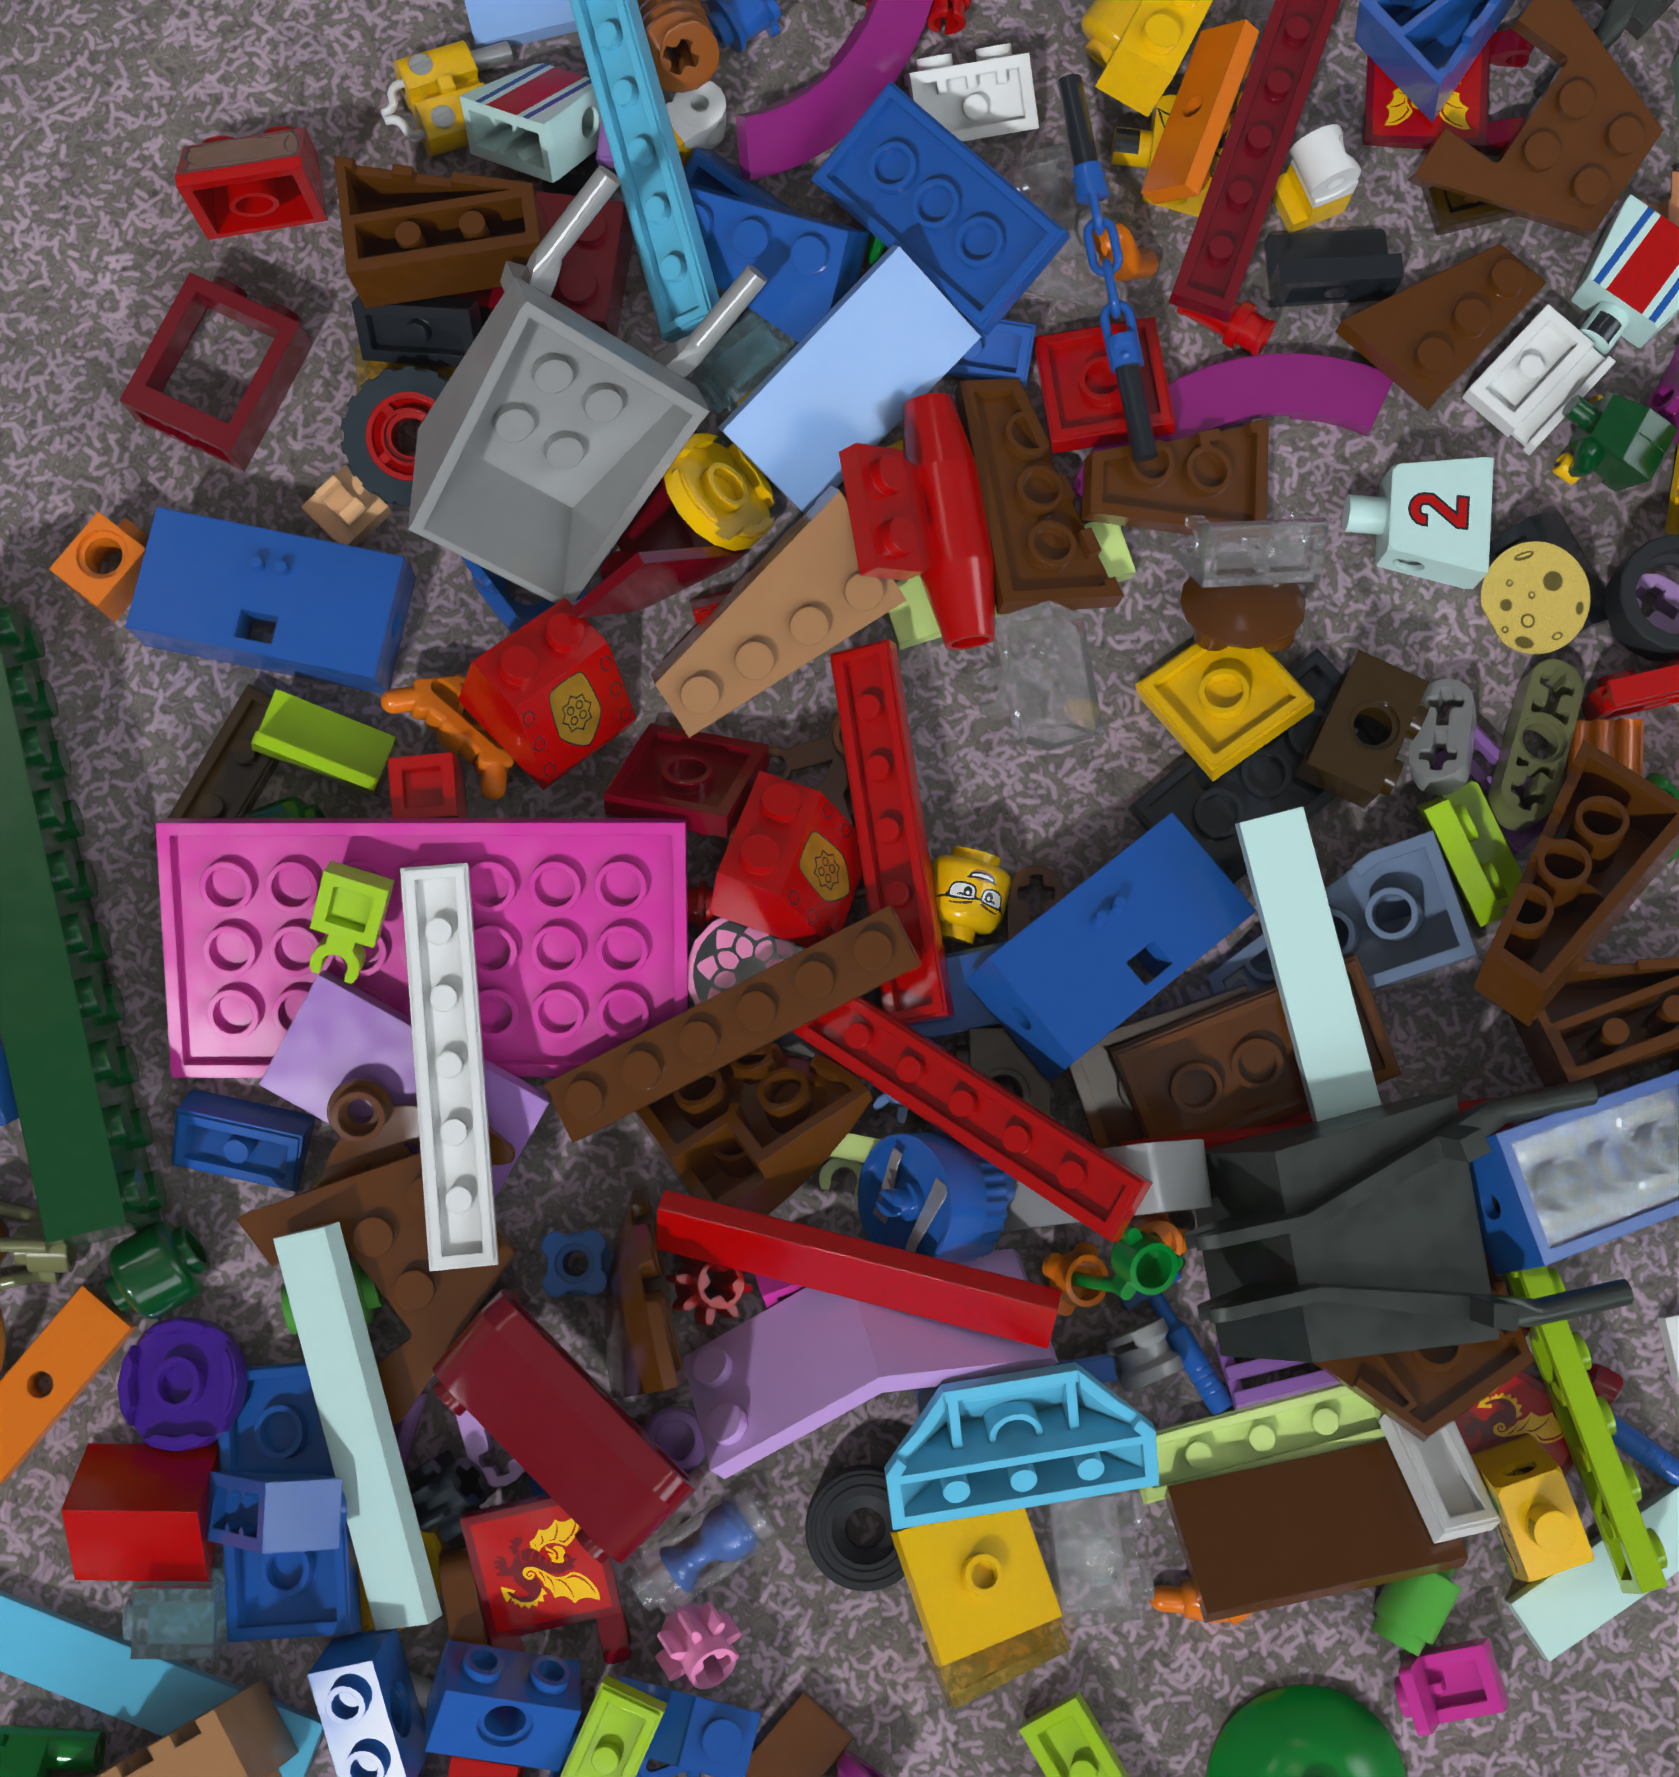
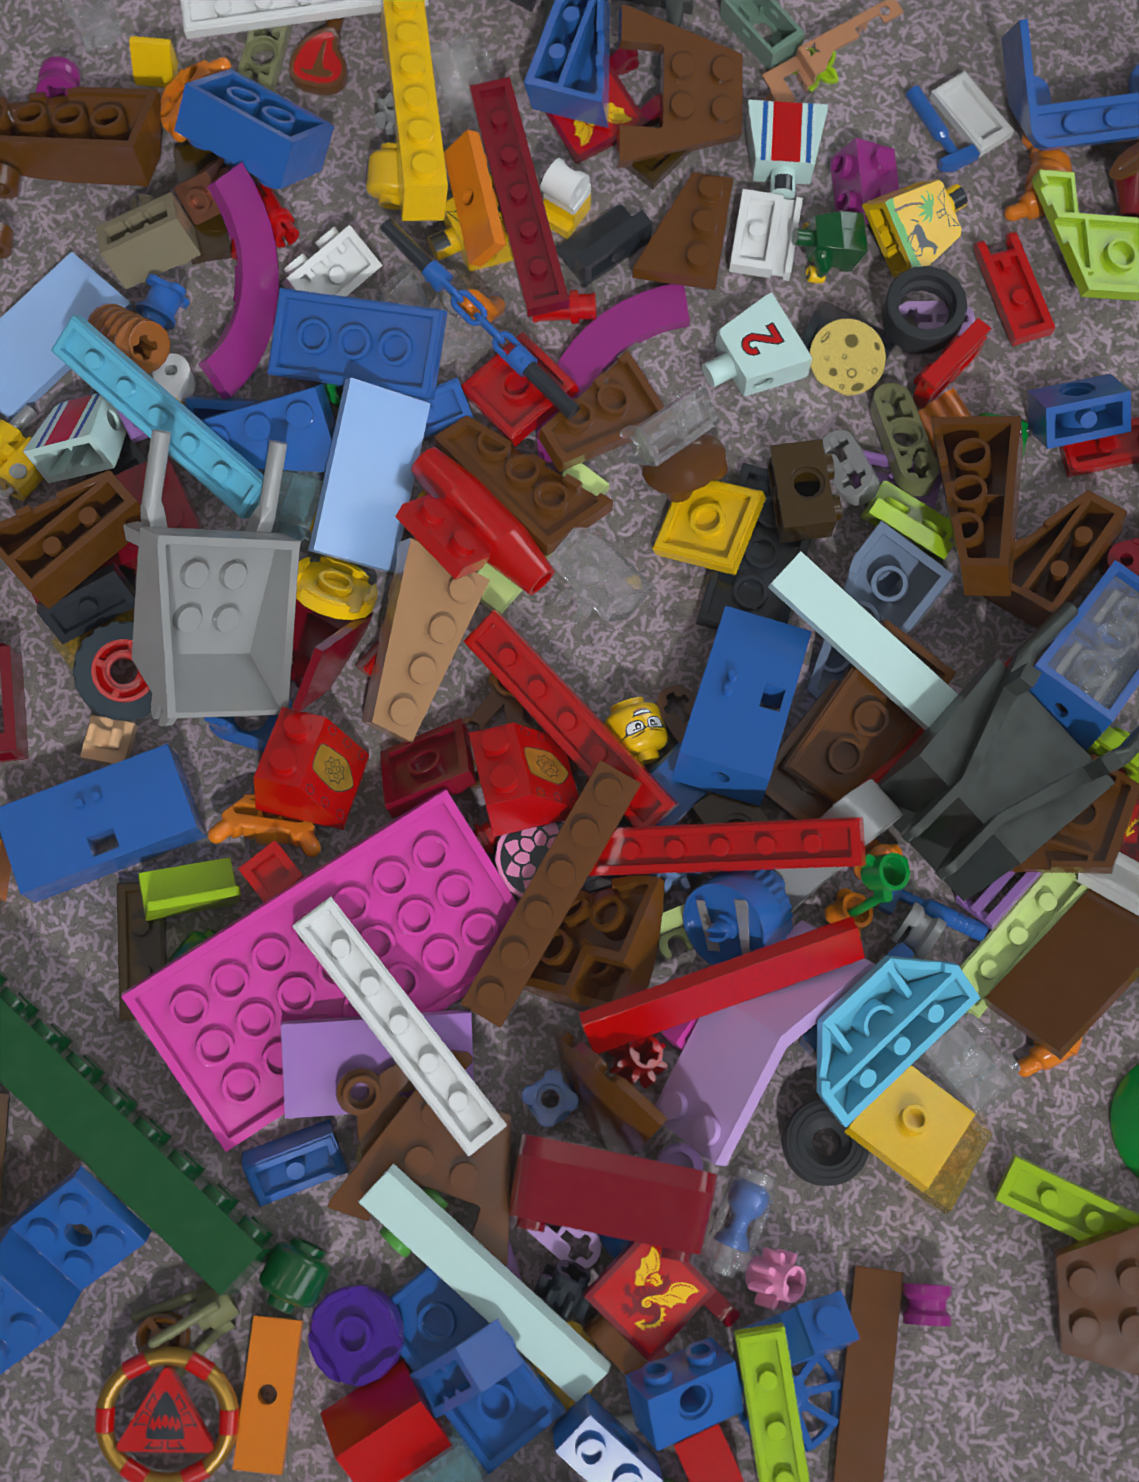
camera: 30 degrees left, 5 degrees down
lime plate [310,860,395,984] -> none

